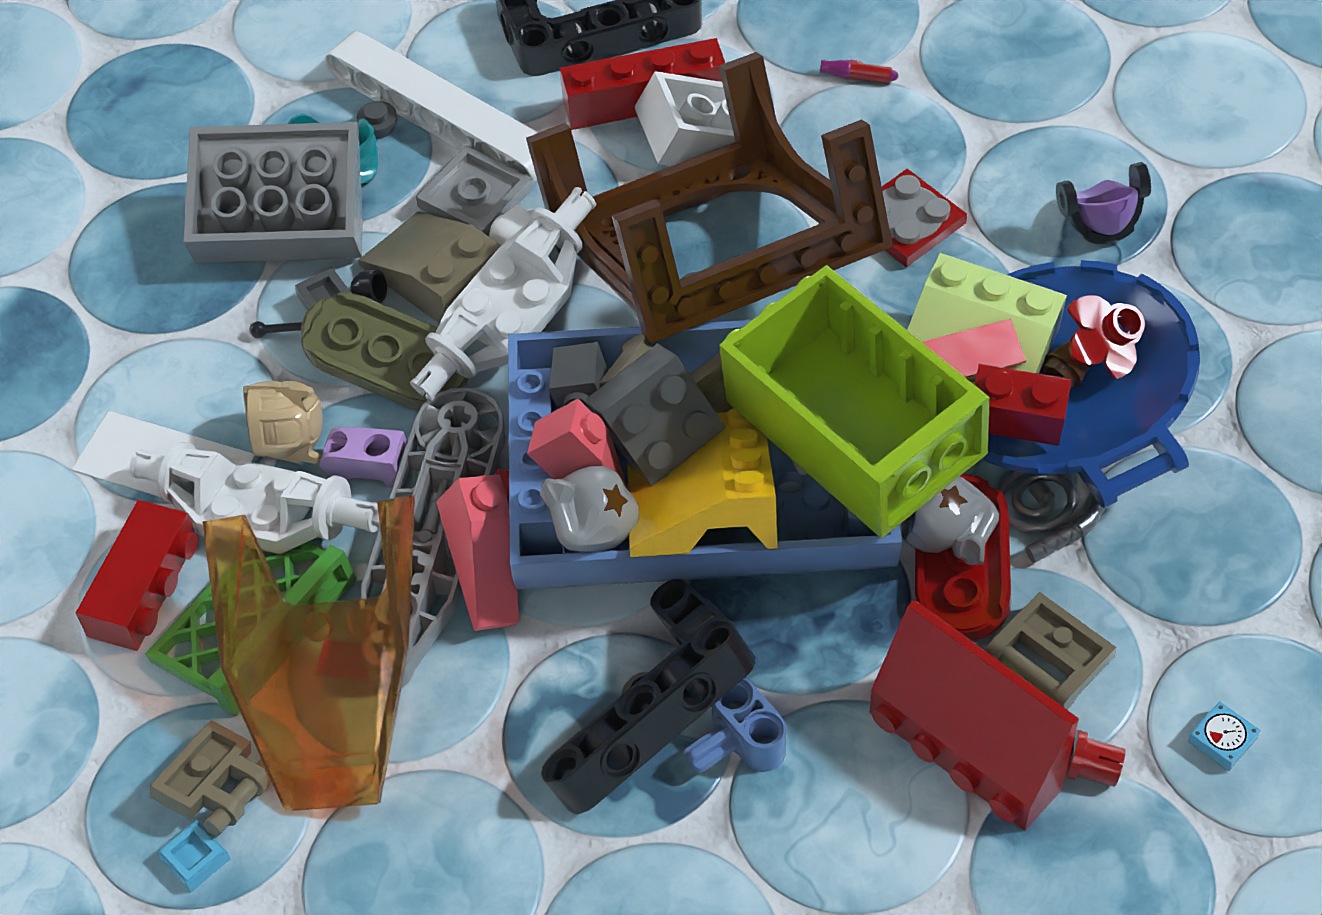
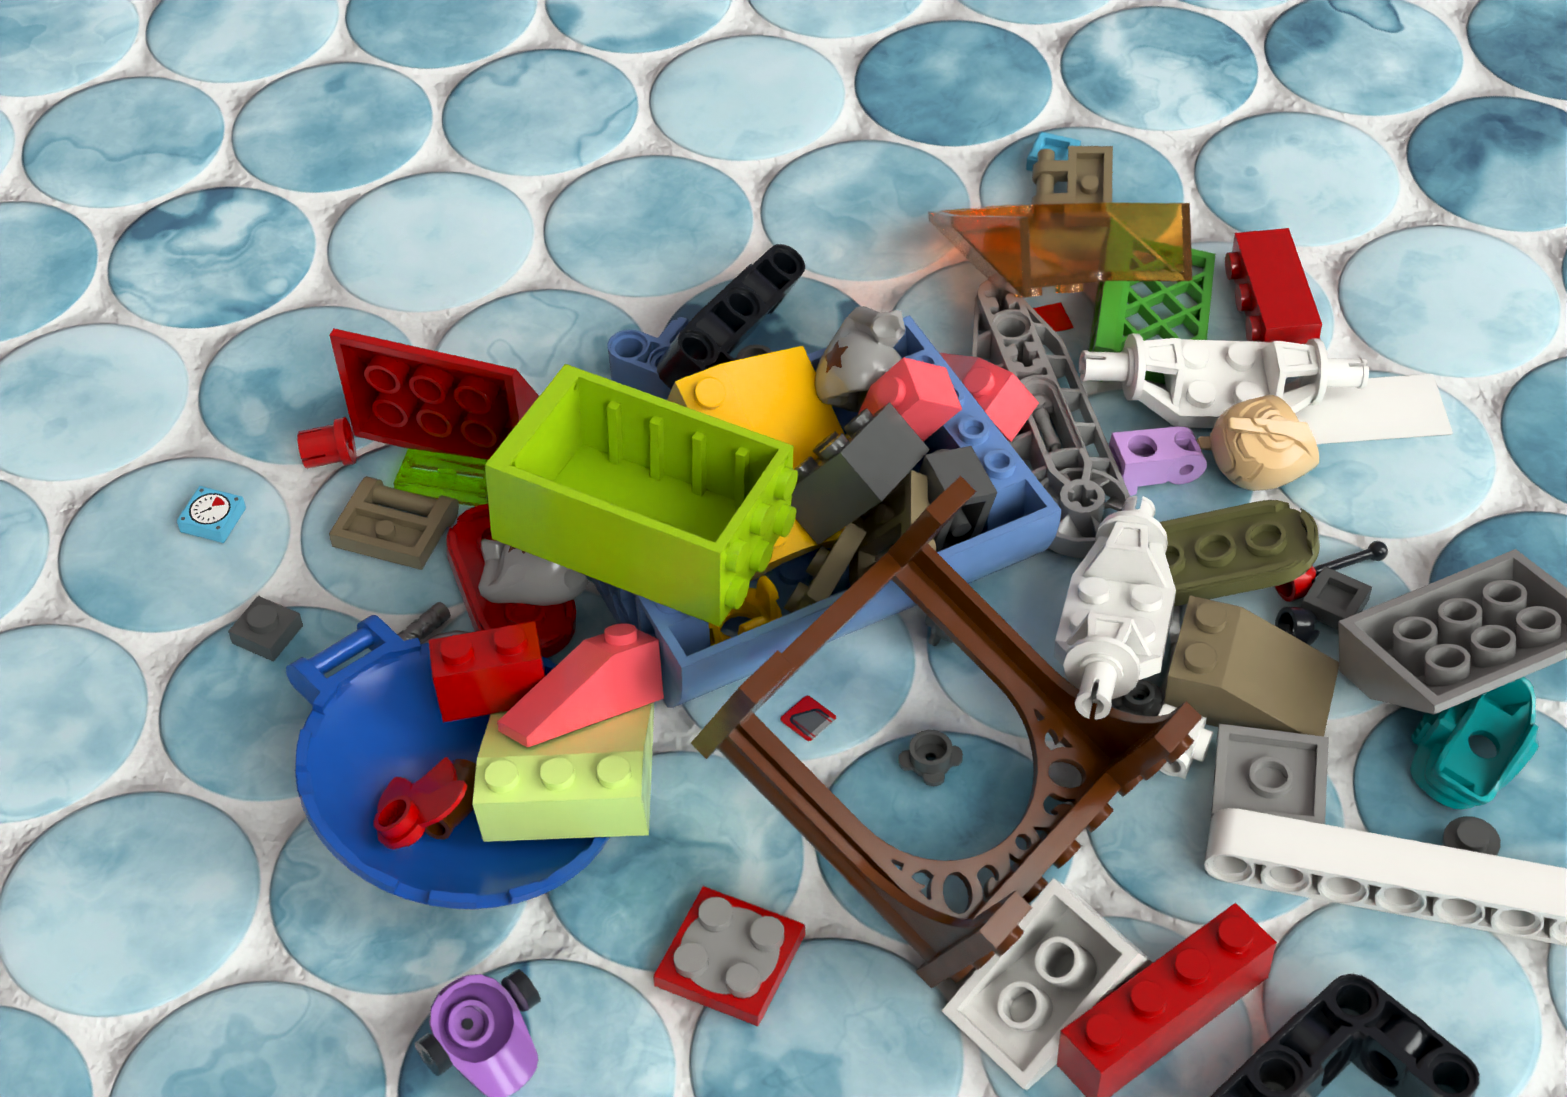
camera: 155 degrees right, 5 degrees down
none -> dark grey plate [228,596,303,662]

